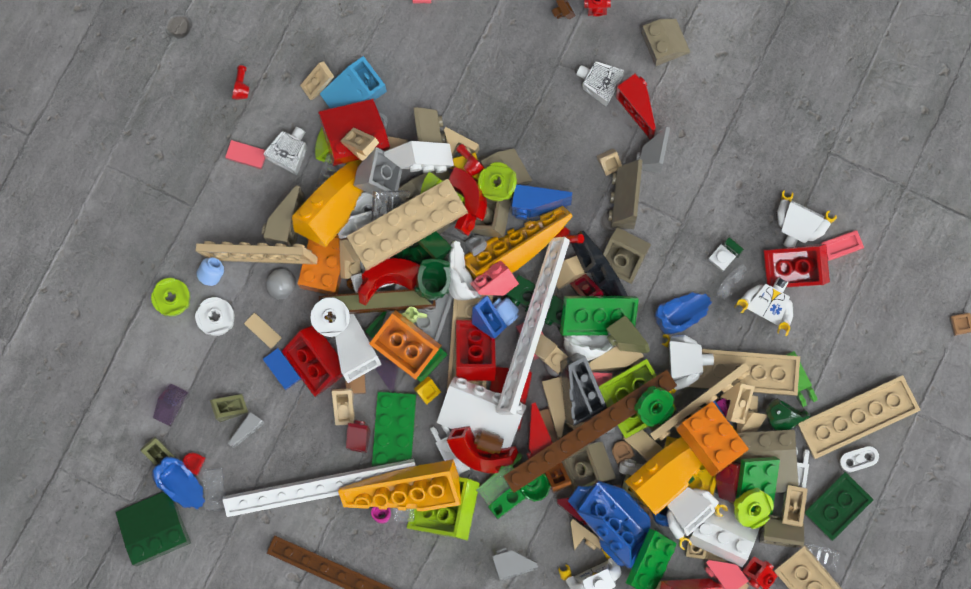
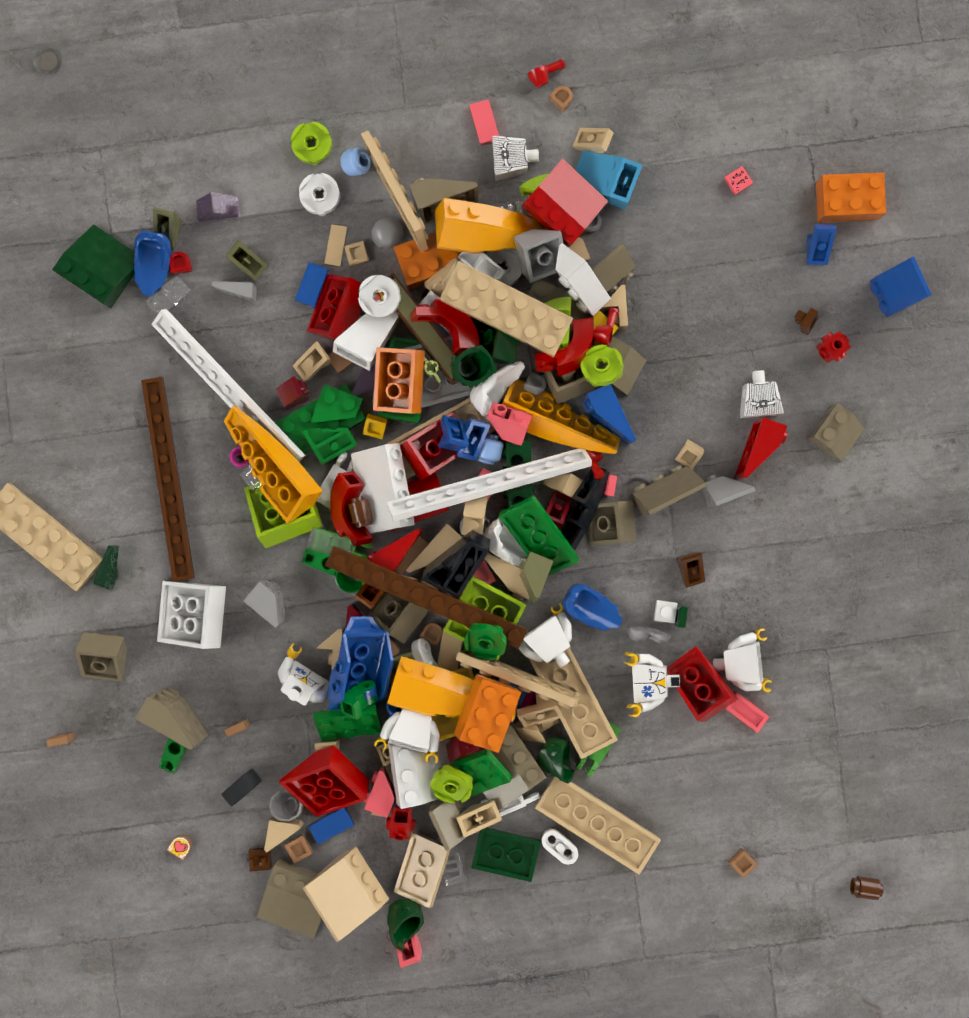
camera: 50 degrees right, 10 degrees up
tan slope [341,128,379,161] -> none
clear wing [371,190,410,222] -> none
none -> green wing [302,426,357,464]
none -> green wing [310,385,363,423]
none -> green leg [340,680,378,720]
none -> tan tile [344,241,370,267]
none -> blue slope [438,415,469,451]
none -> medium nougat tile [548,86,573,112]
none -> coral tile [602,475,617,497]
none -> reddish brown slope [676,552,705,588]

